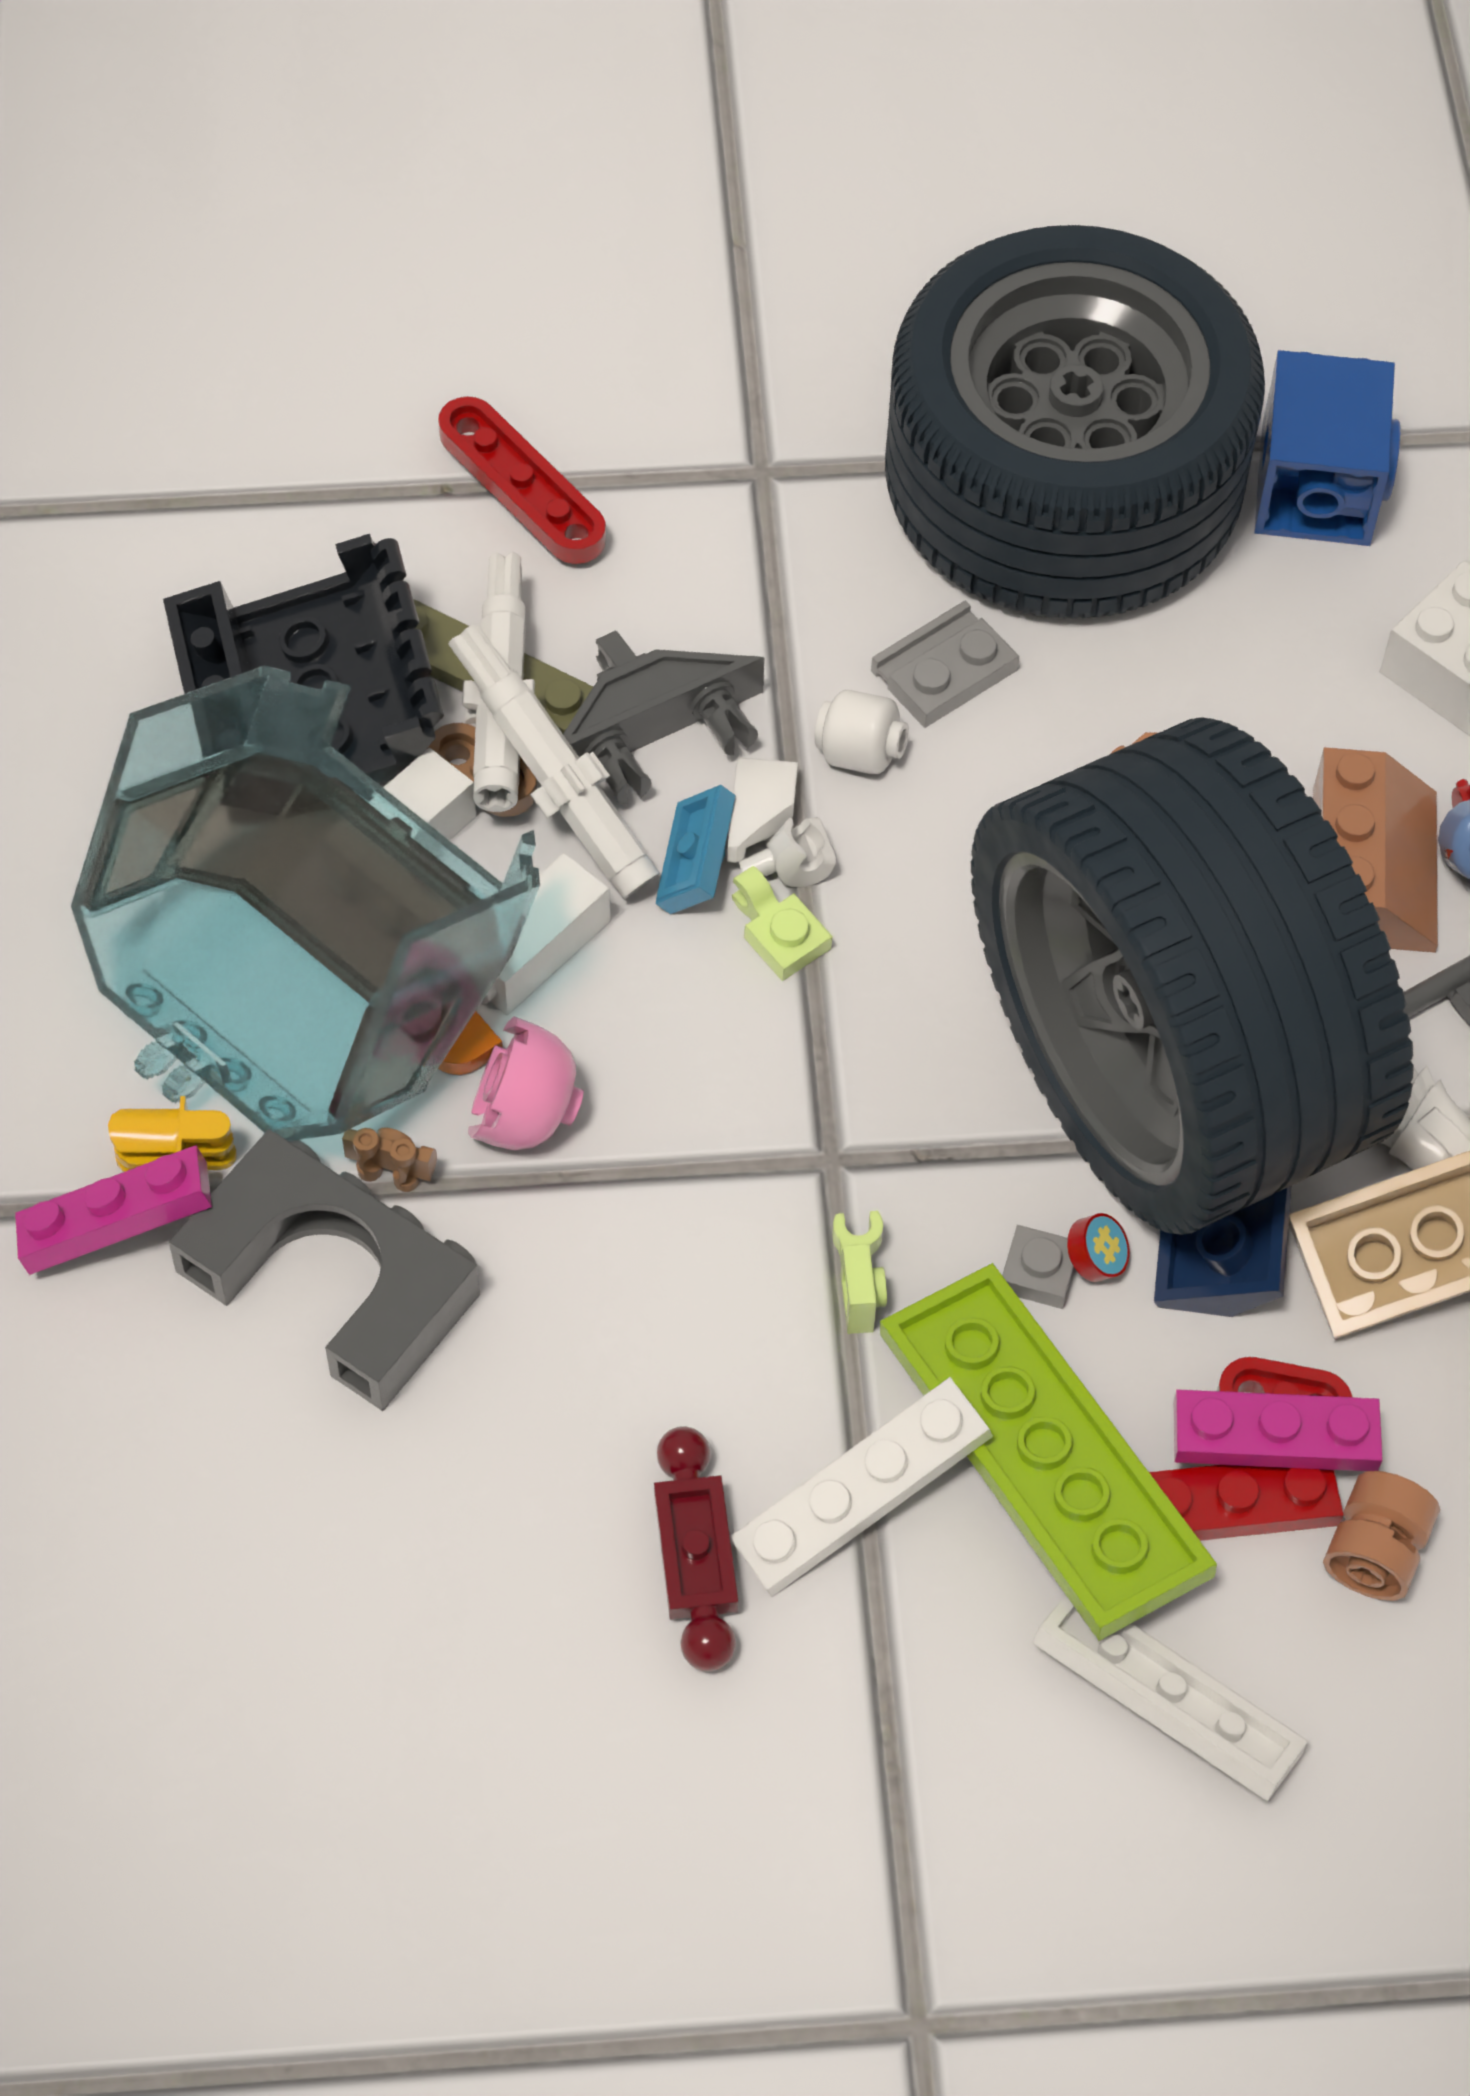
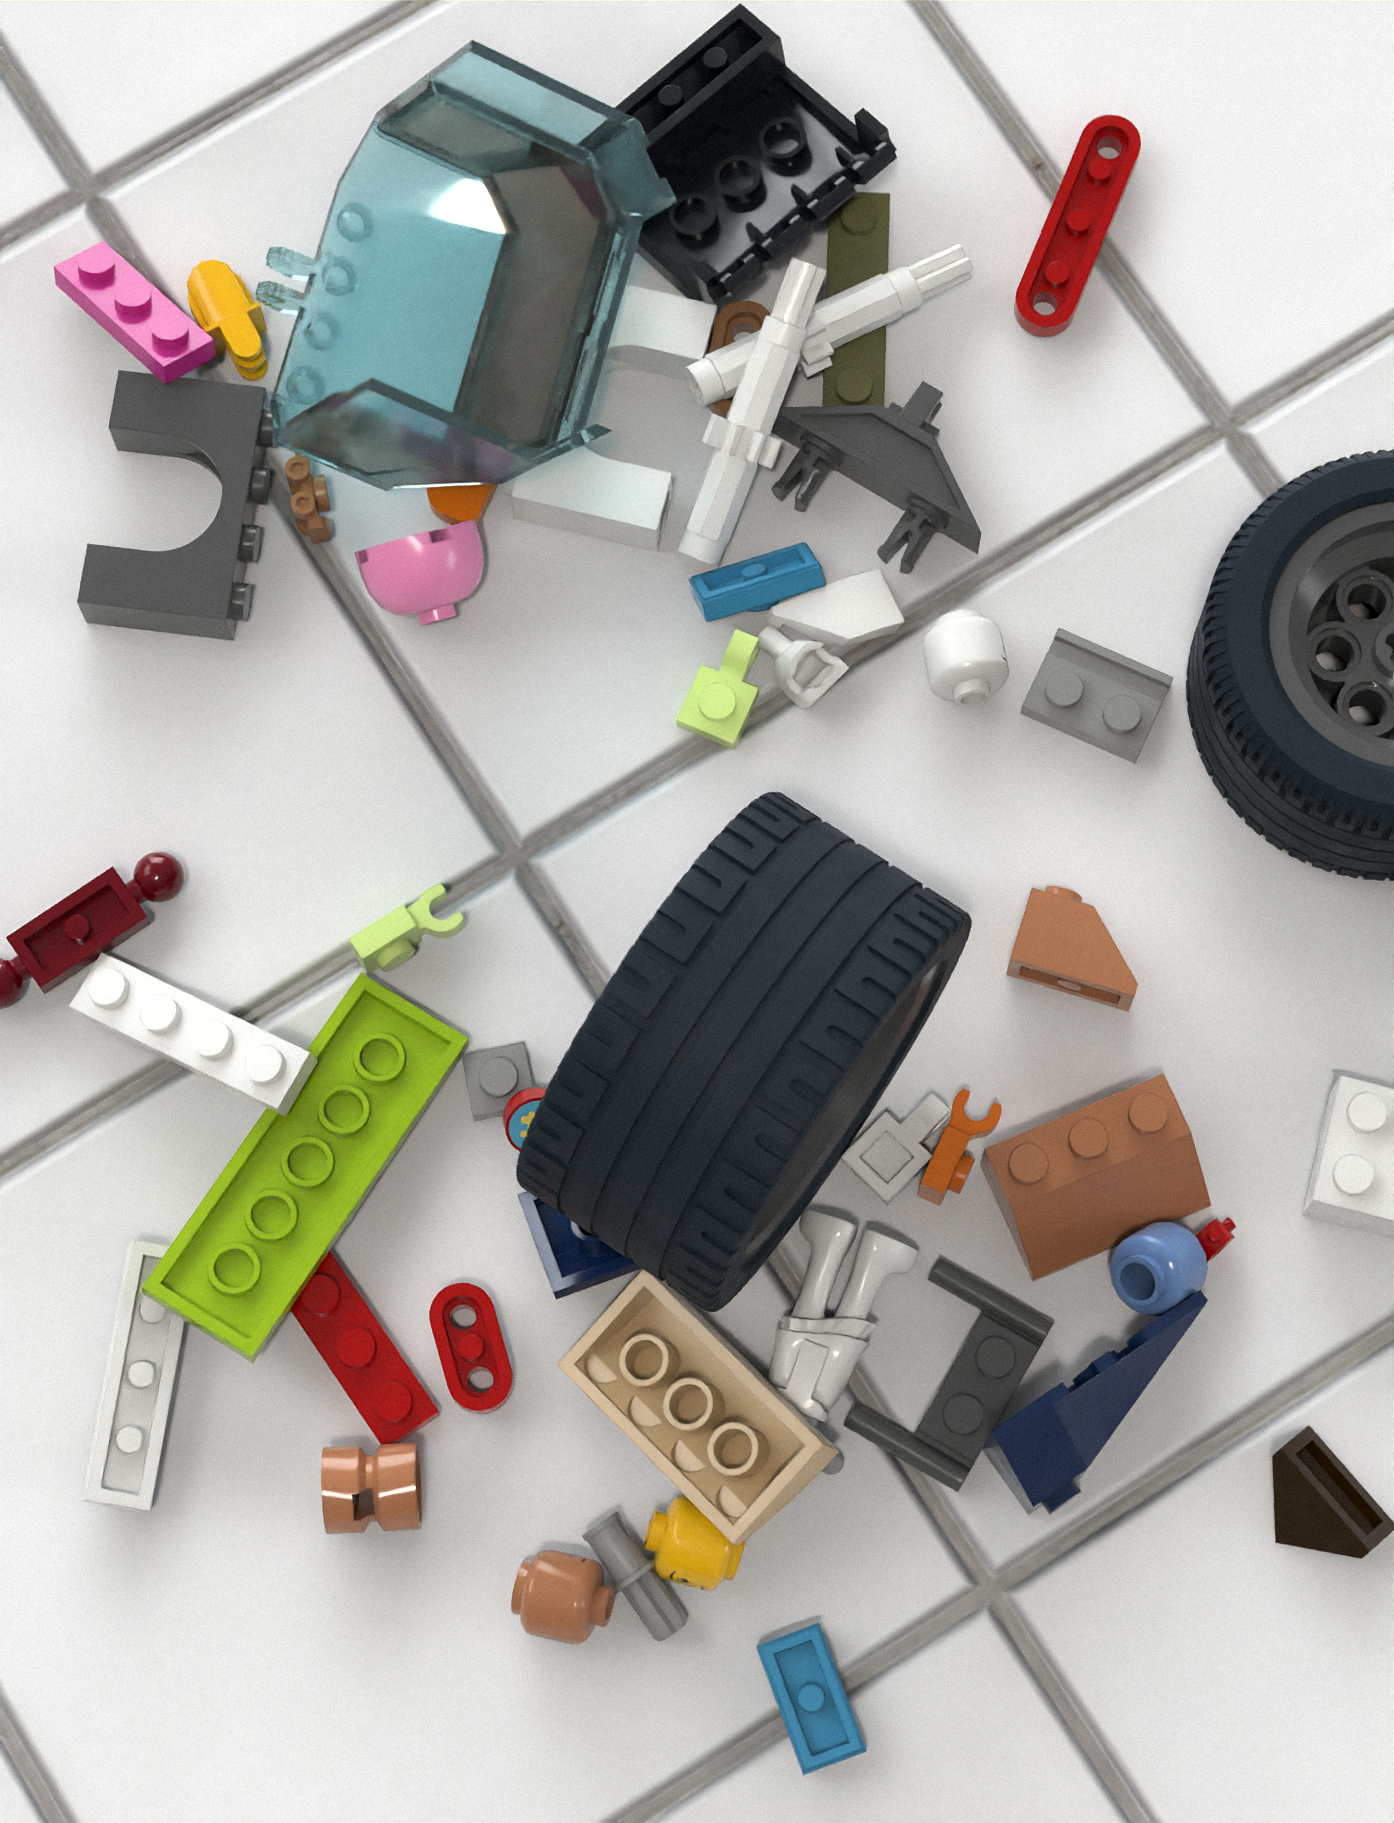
camera: 65 degrees right, 15 degrees up
dark pink plate [1173,1389,1382,1471] -> none

